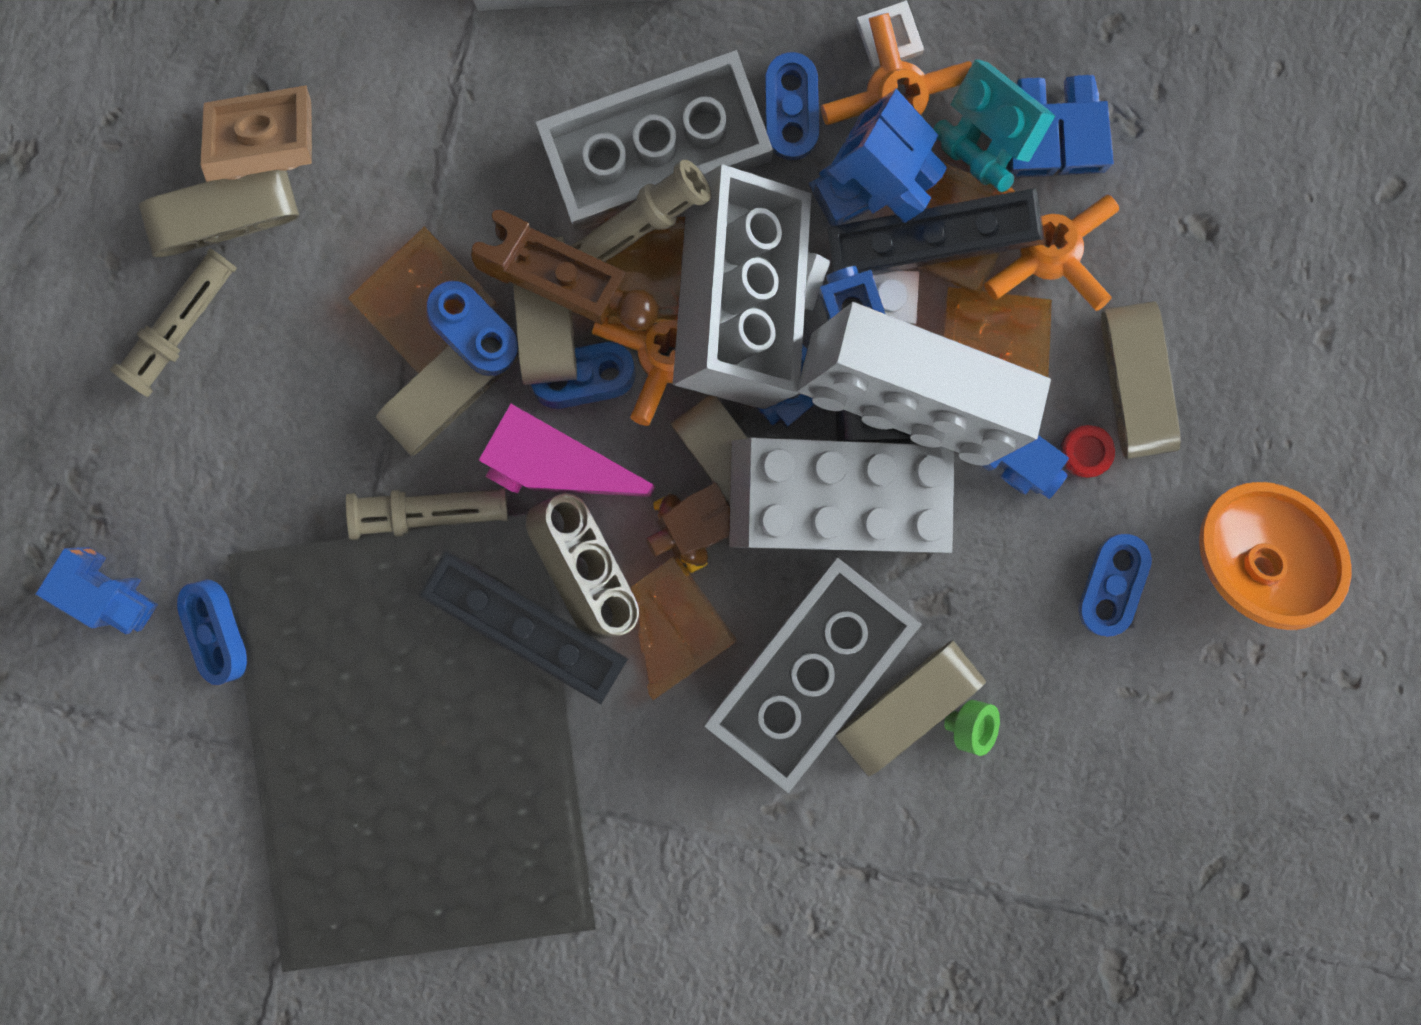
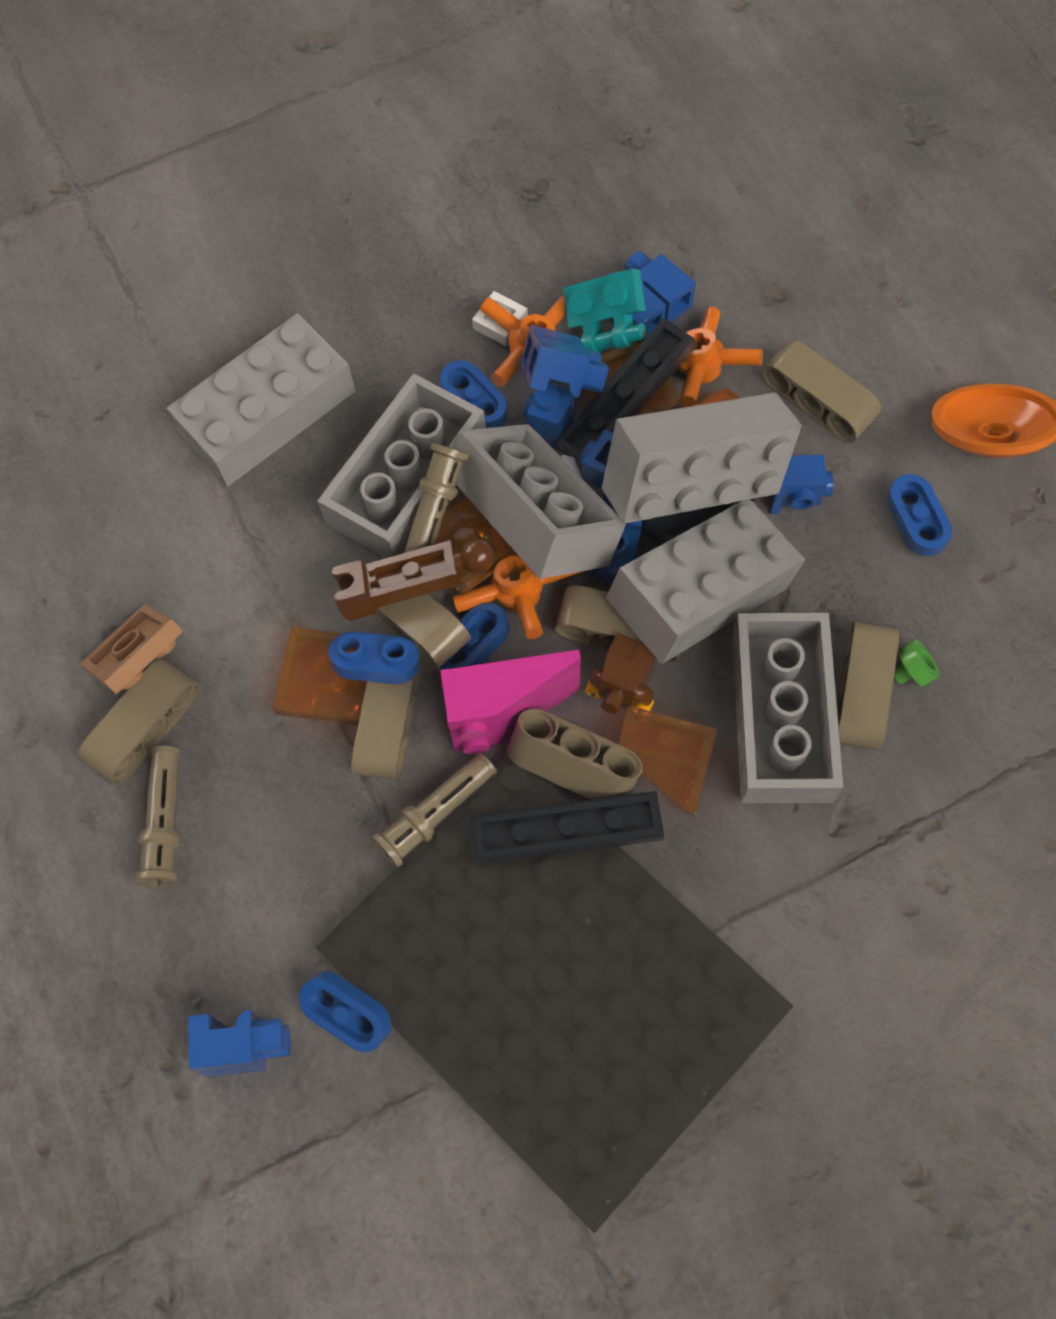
camera: 40 degrees left, 20 degrees down
red tile [1060,425,1115,478] -> none

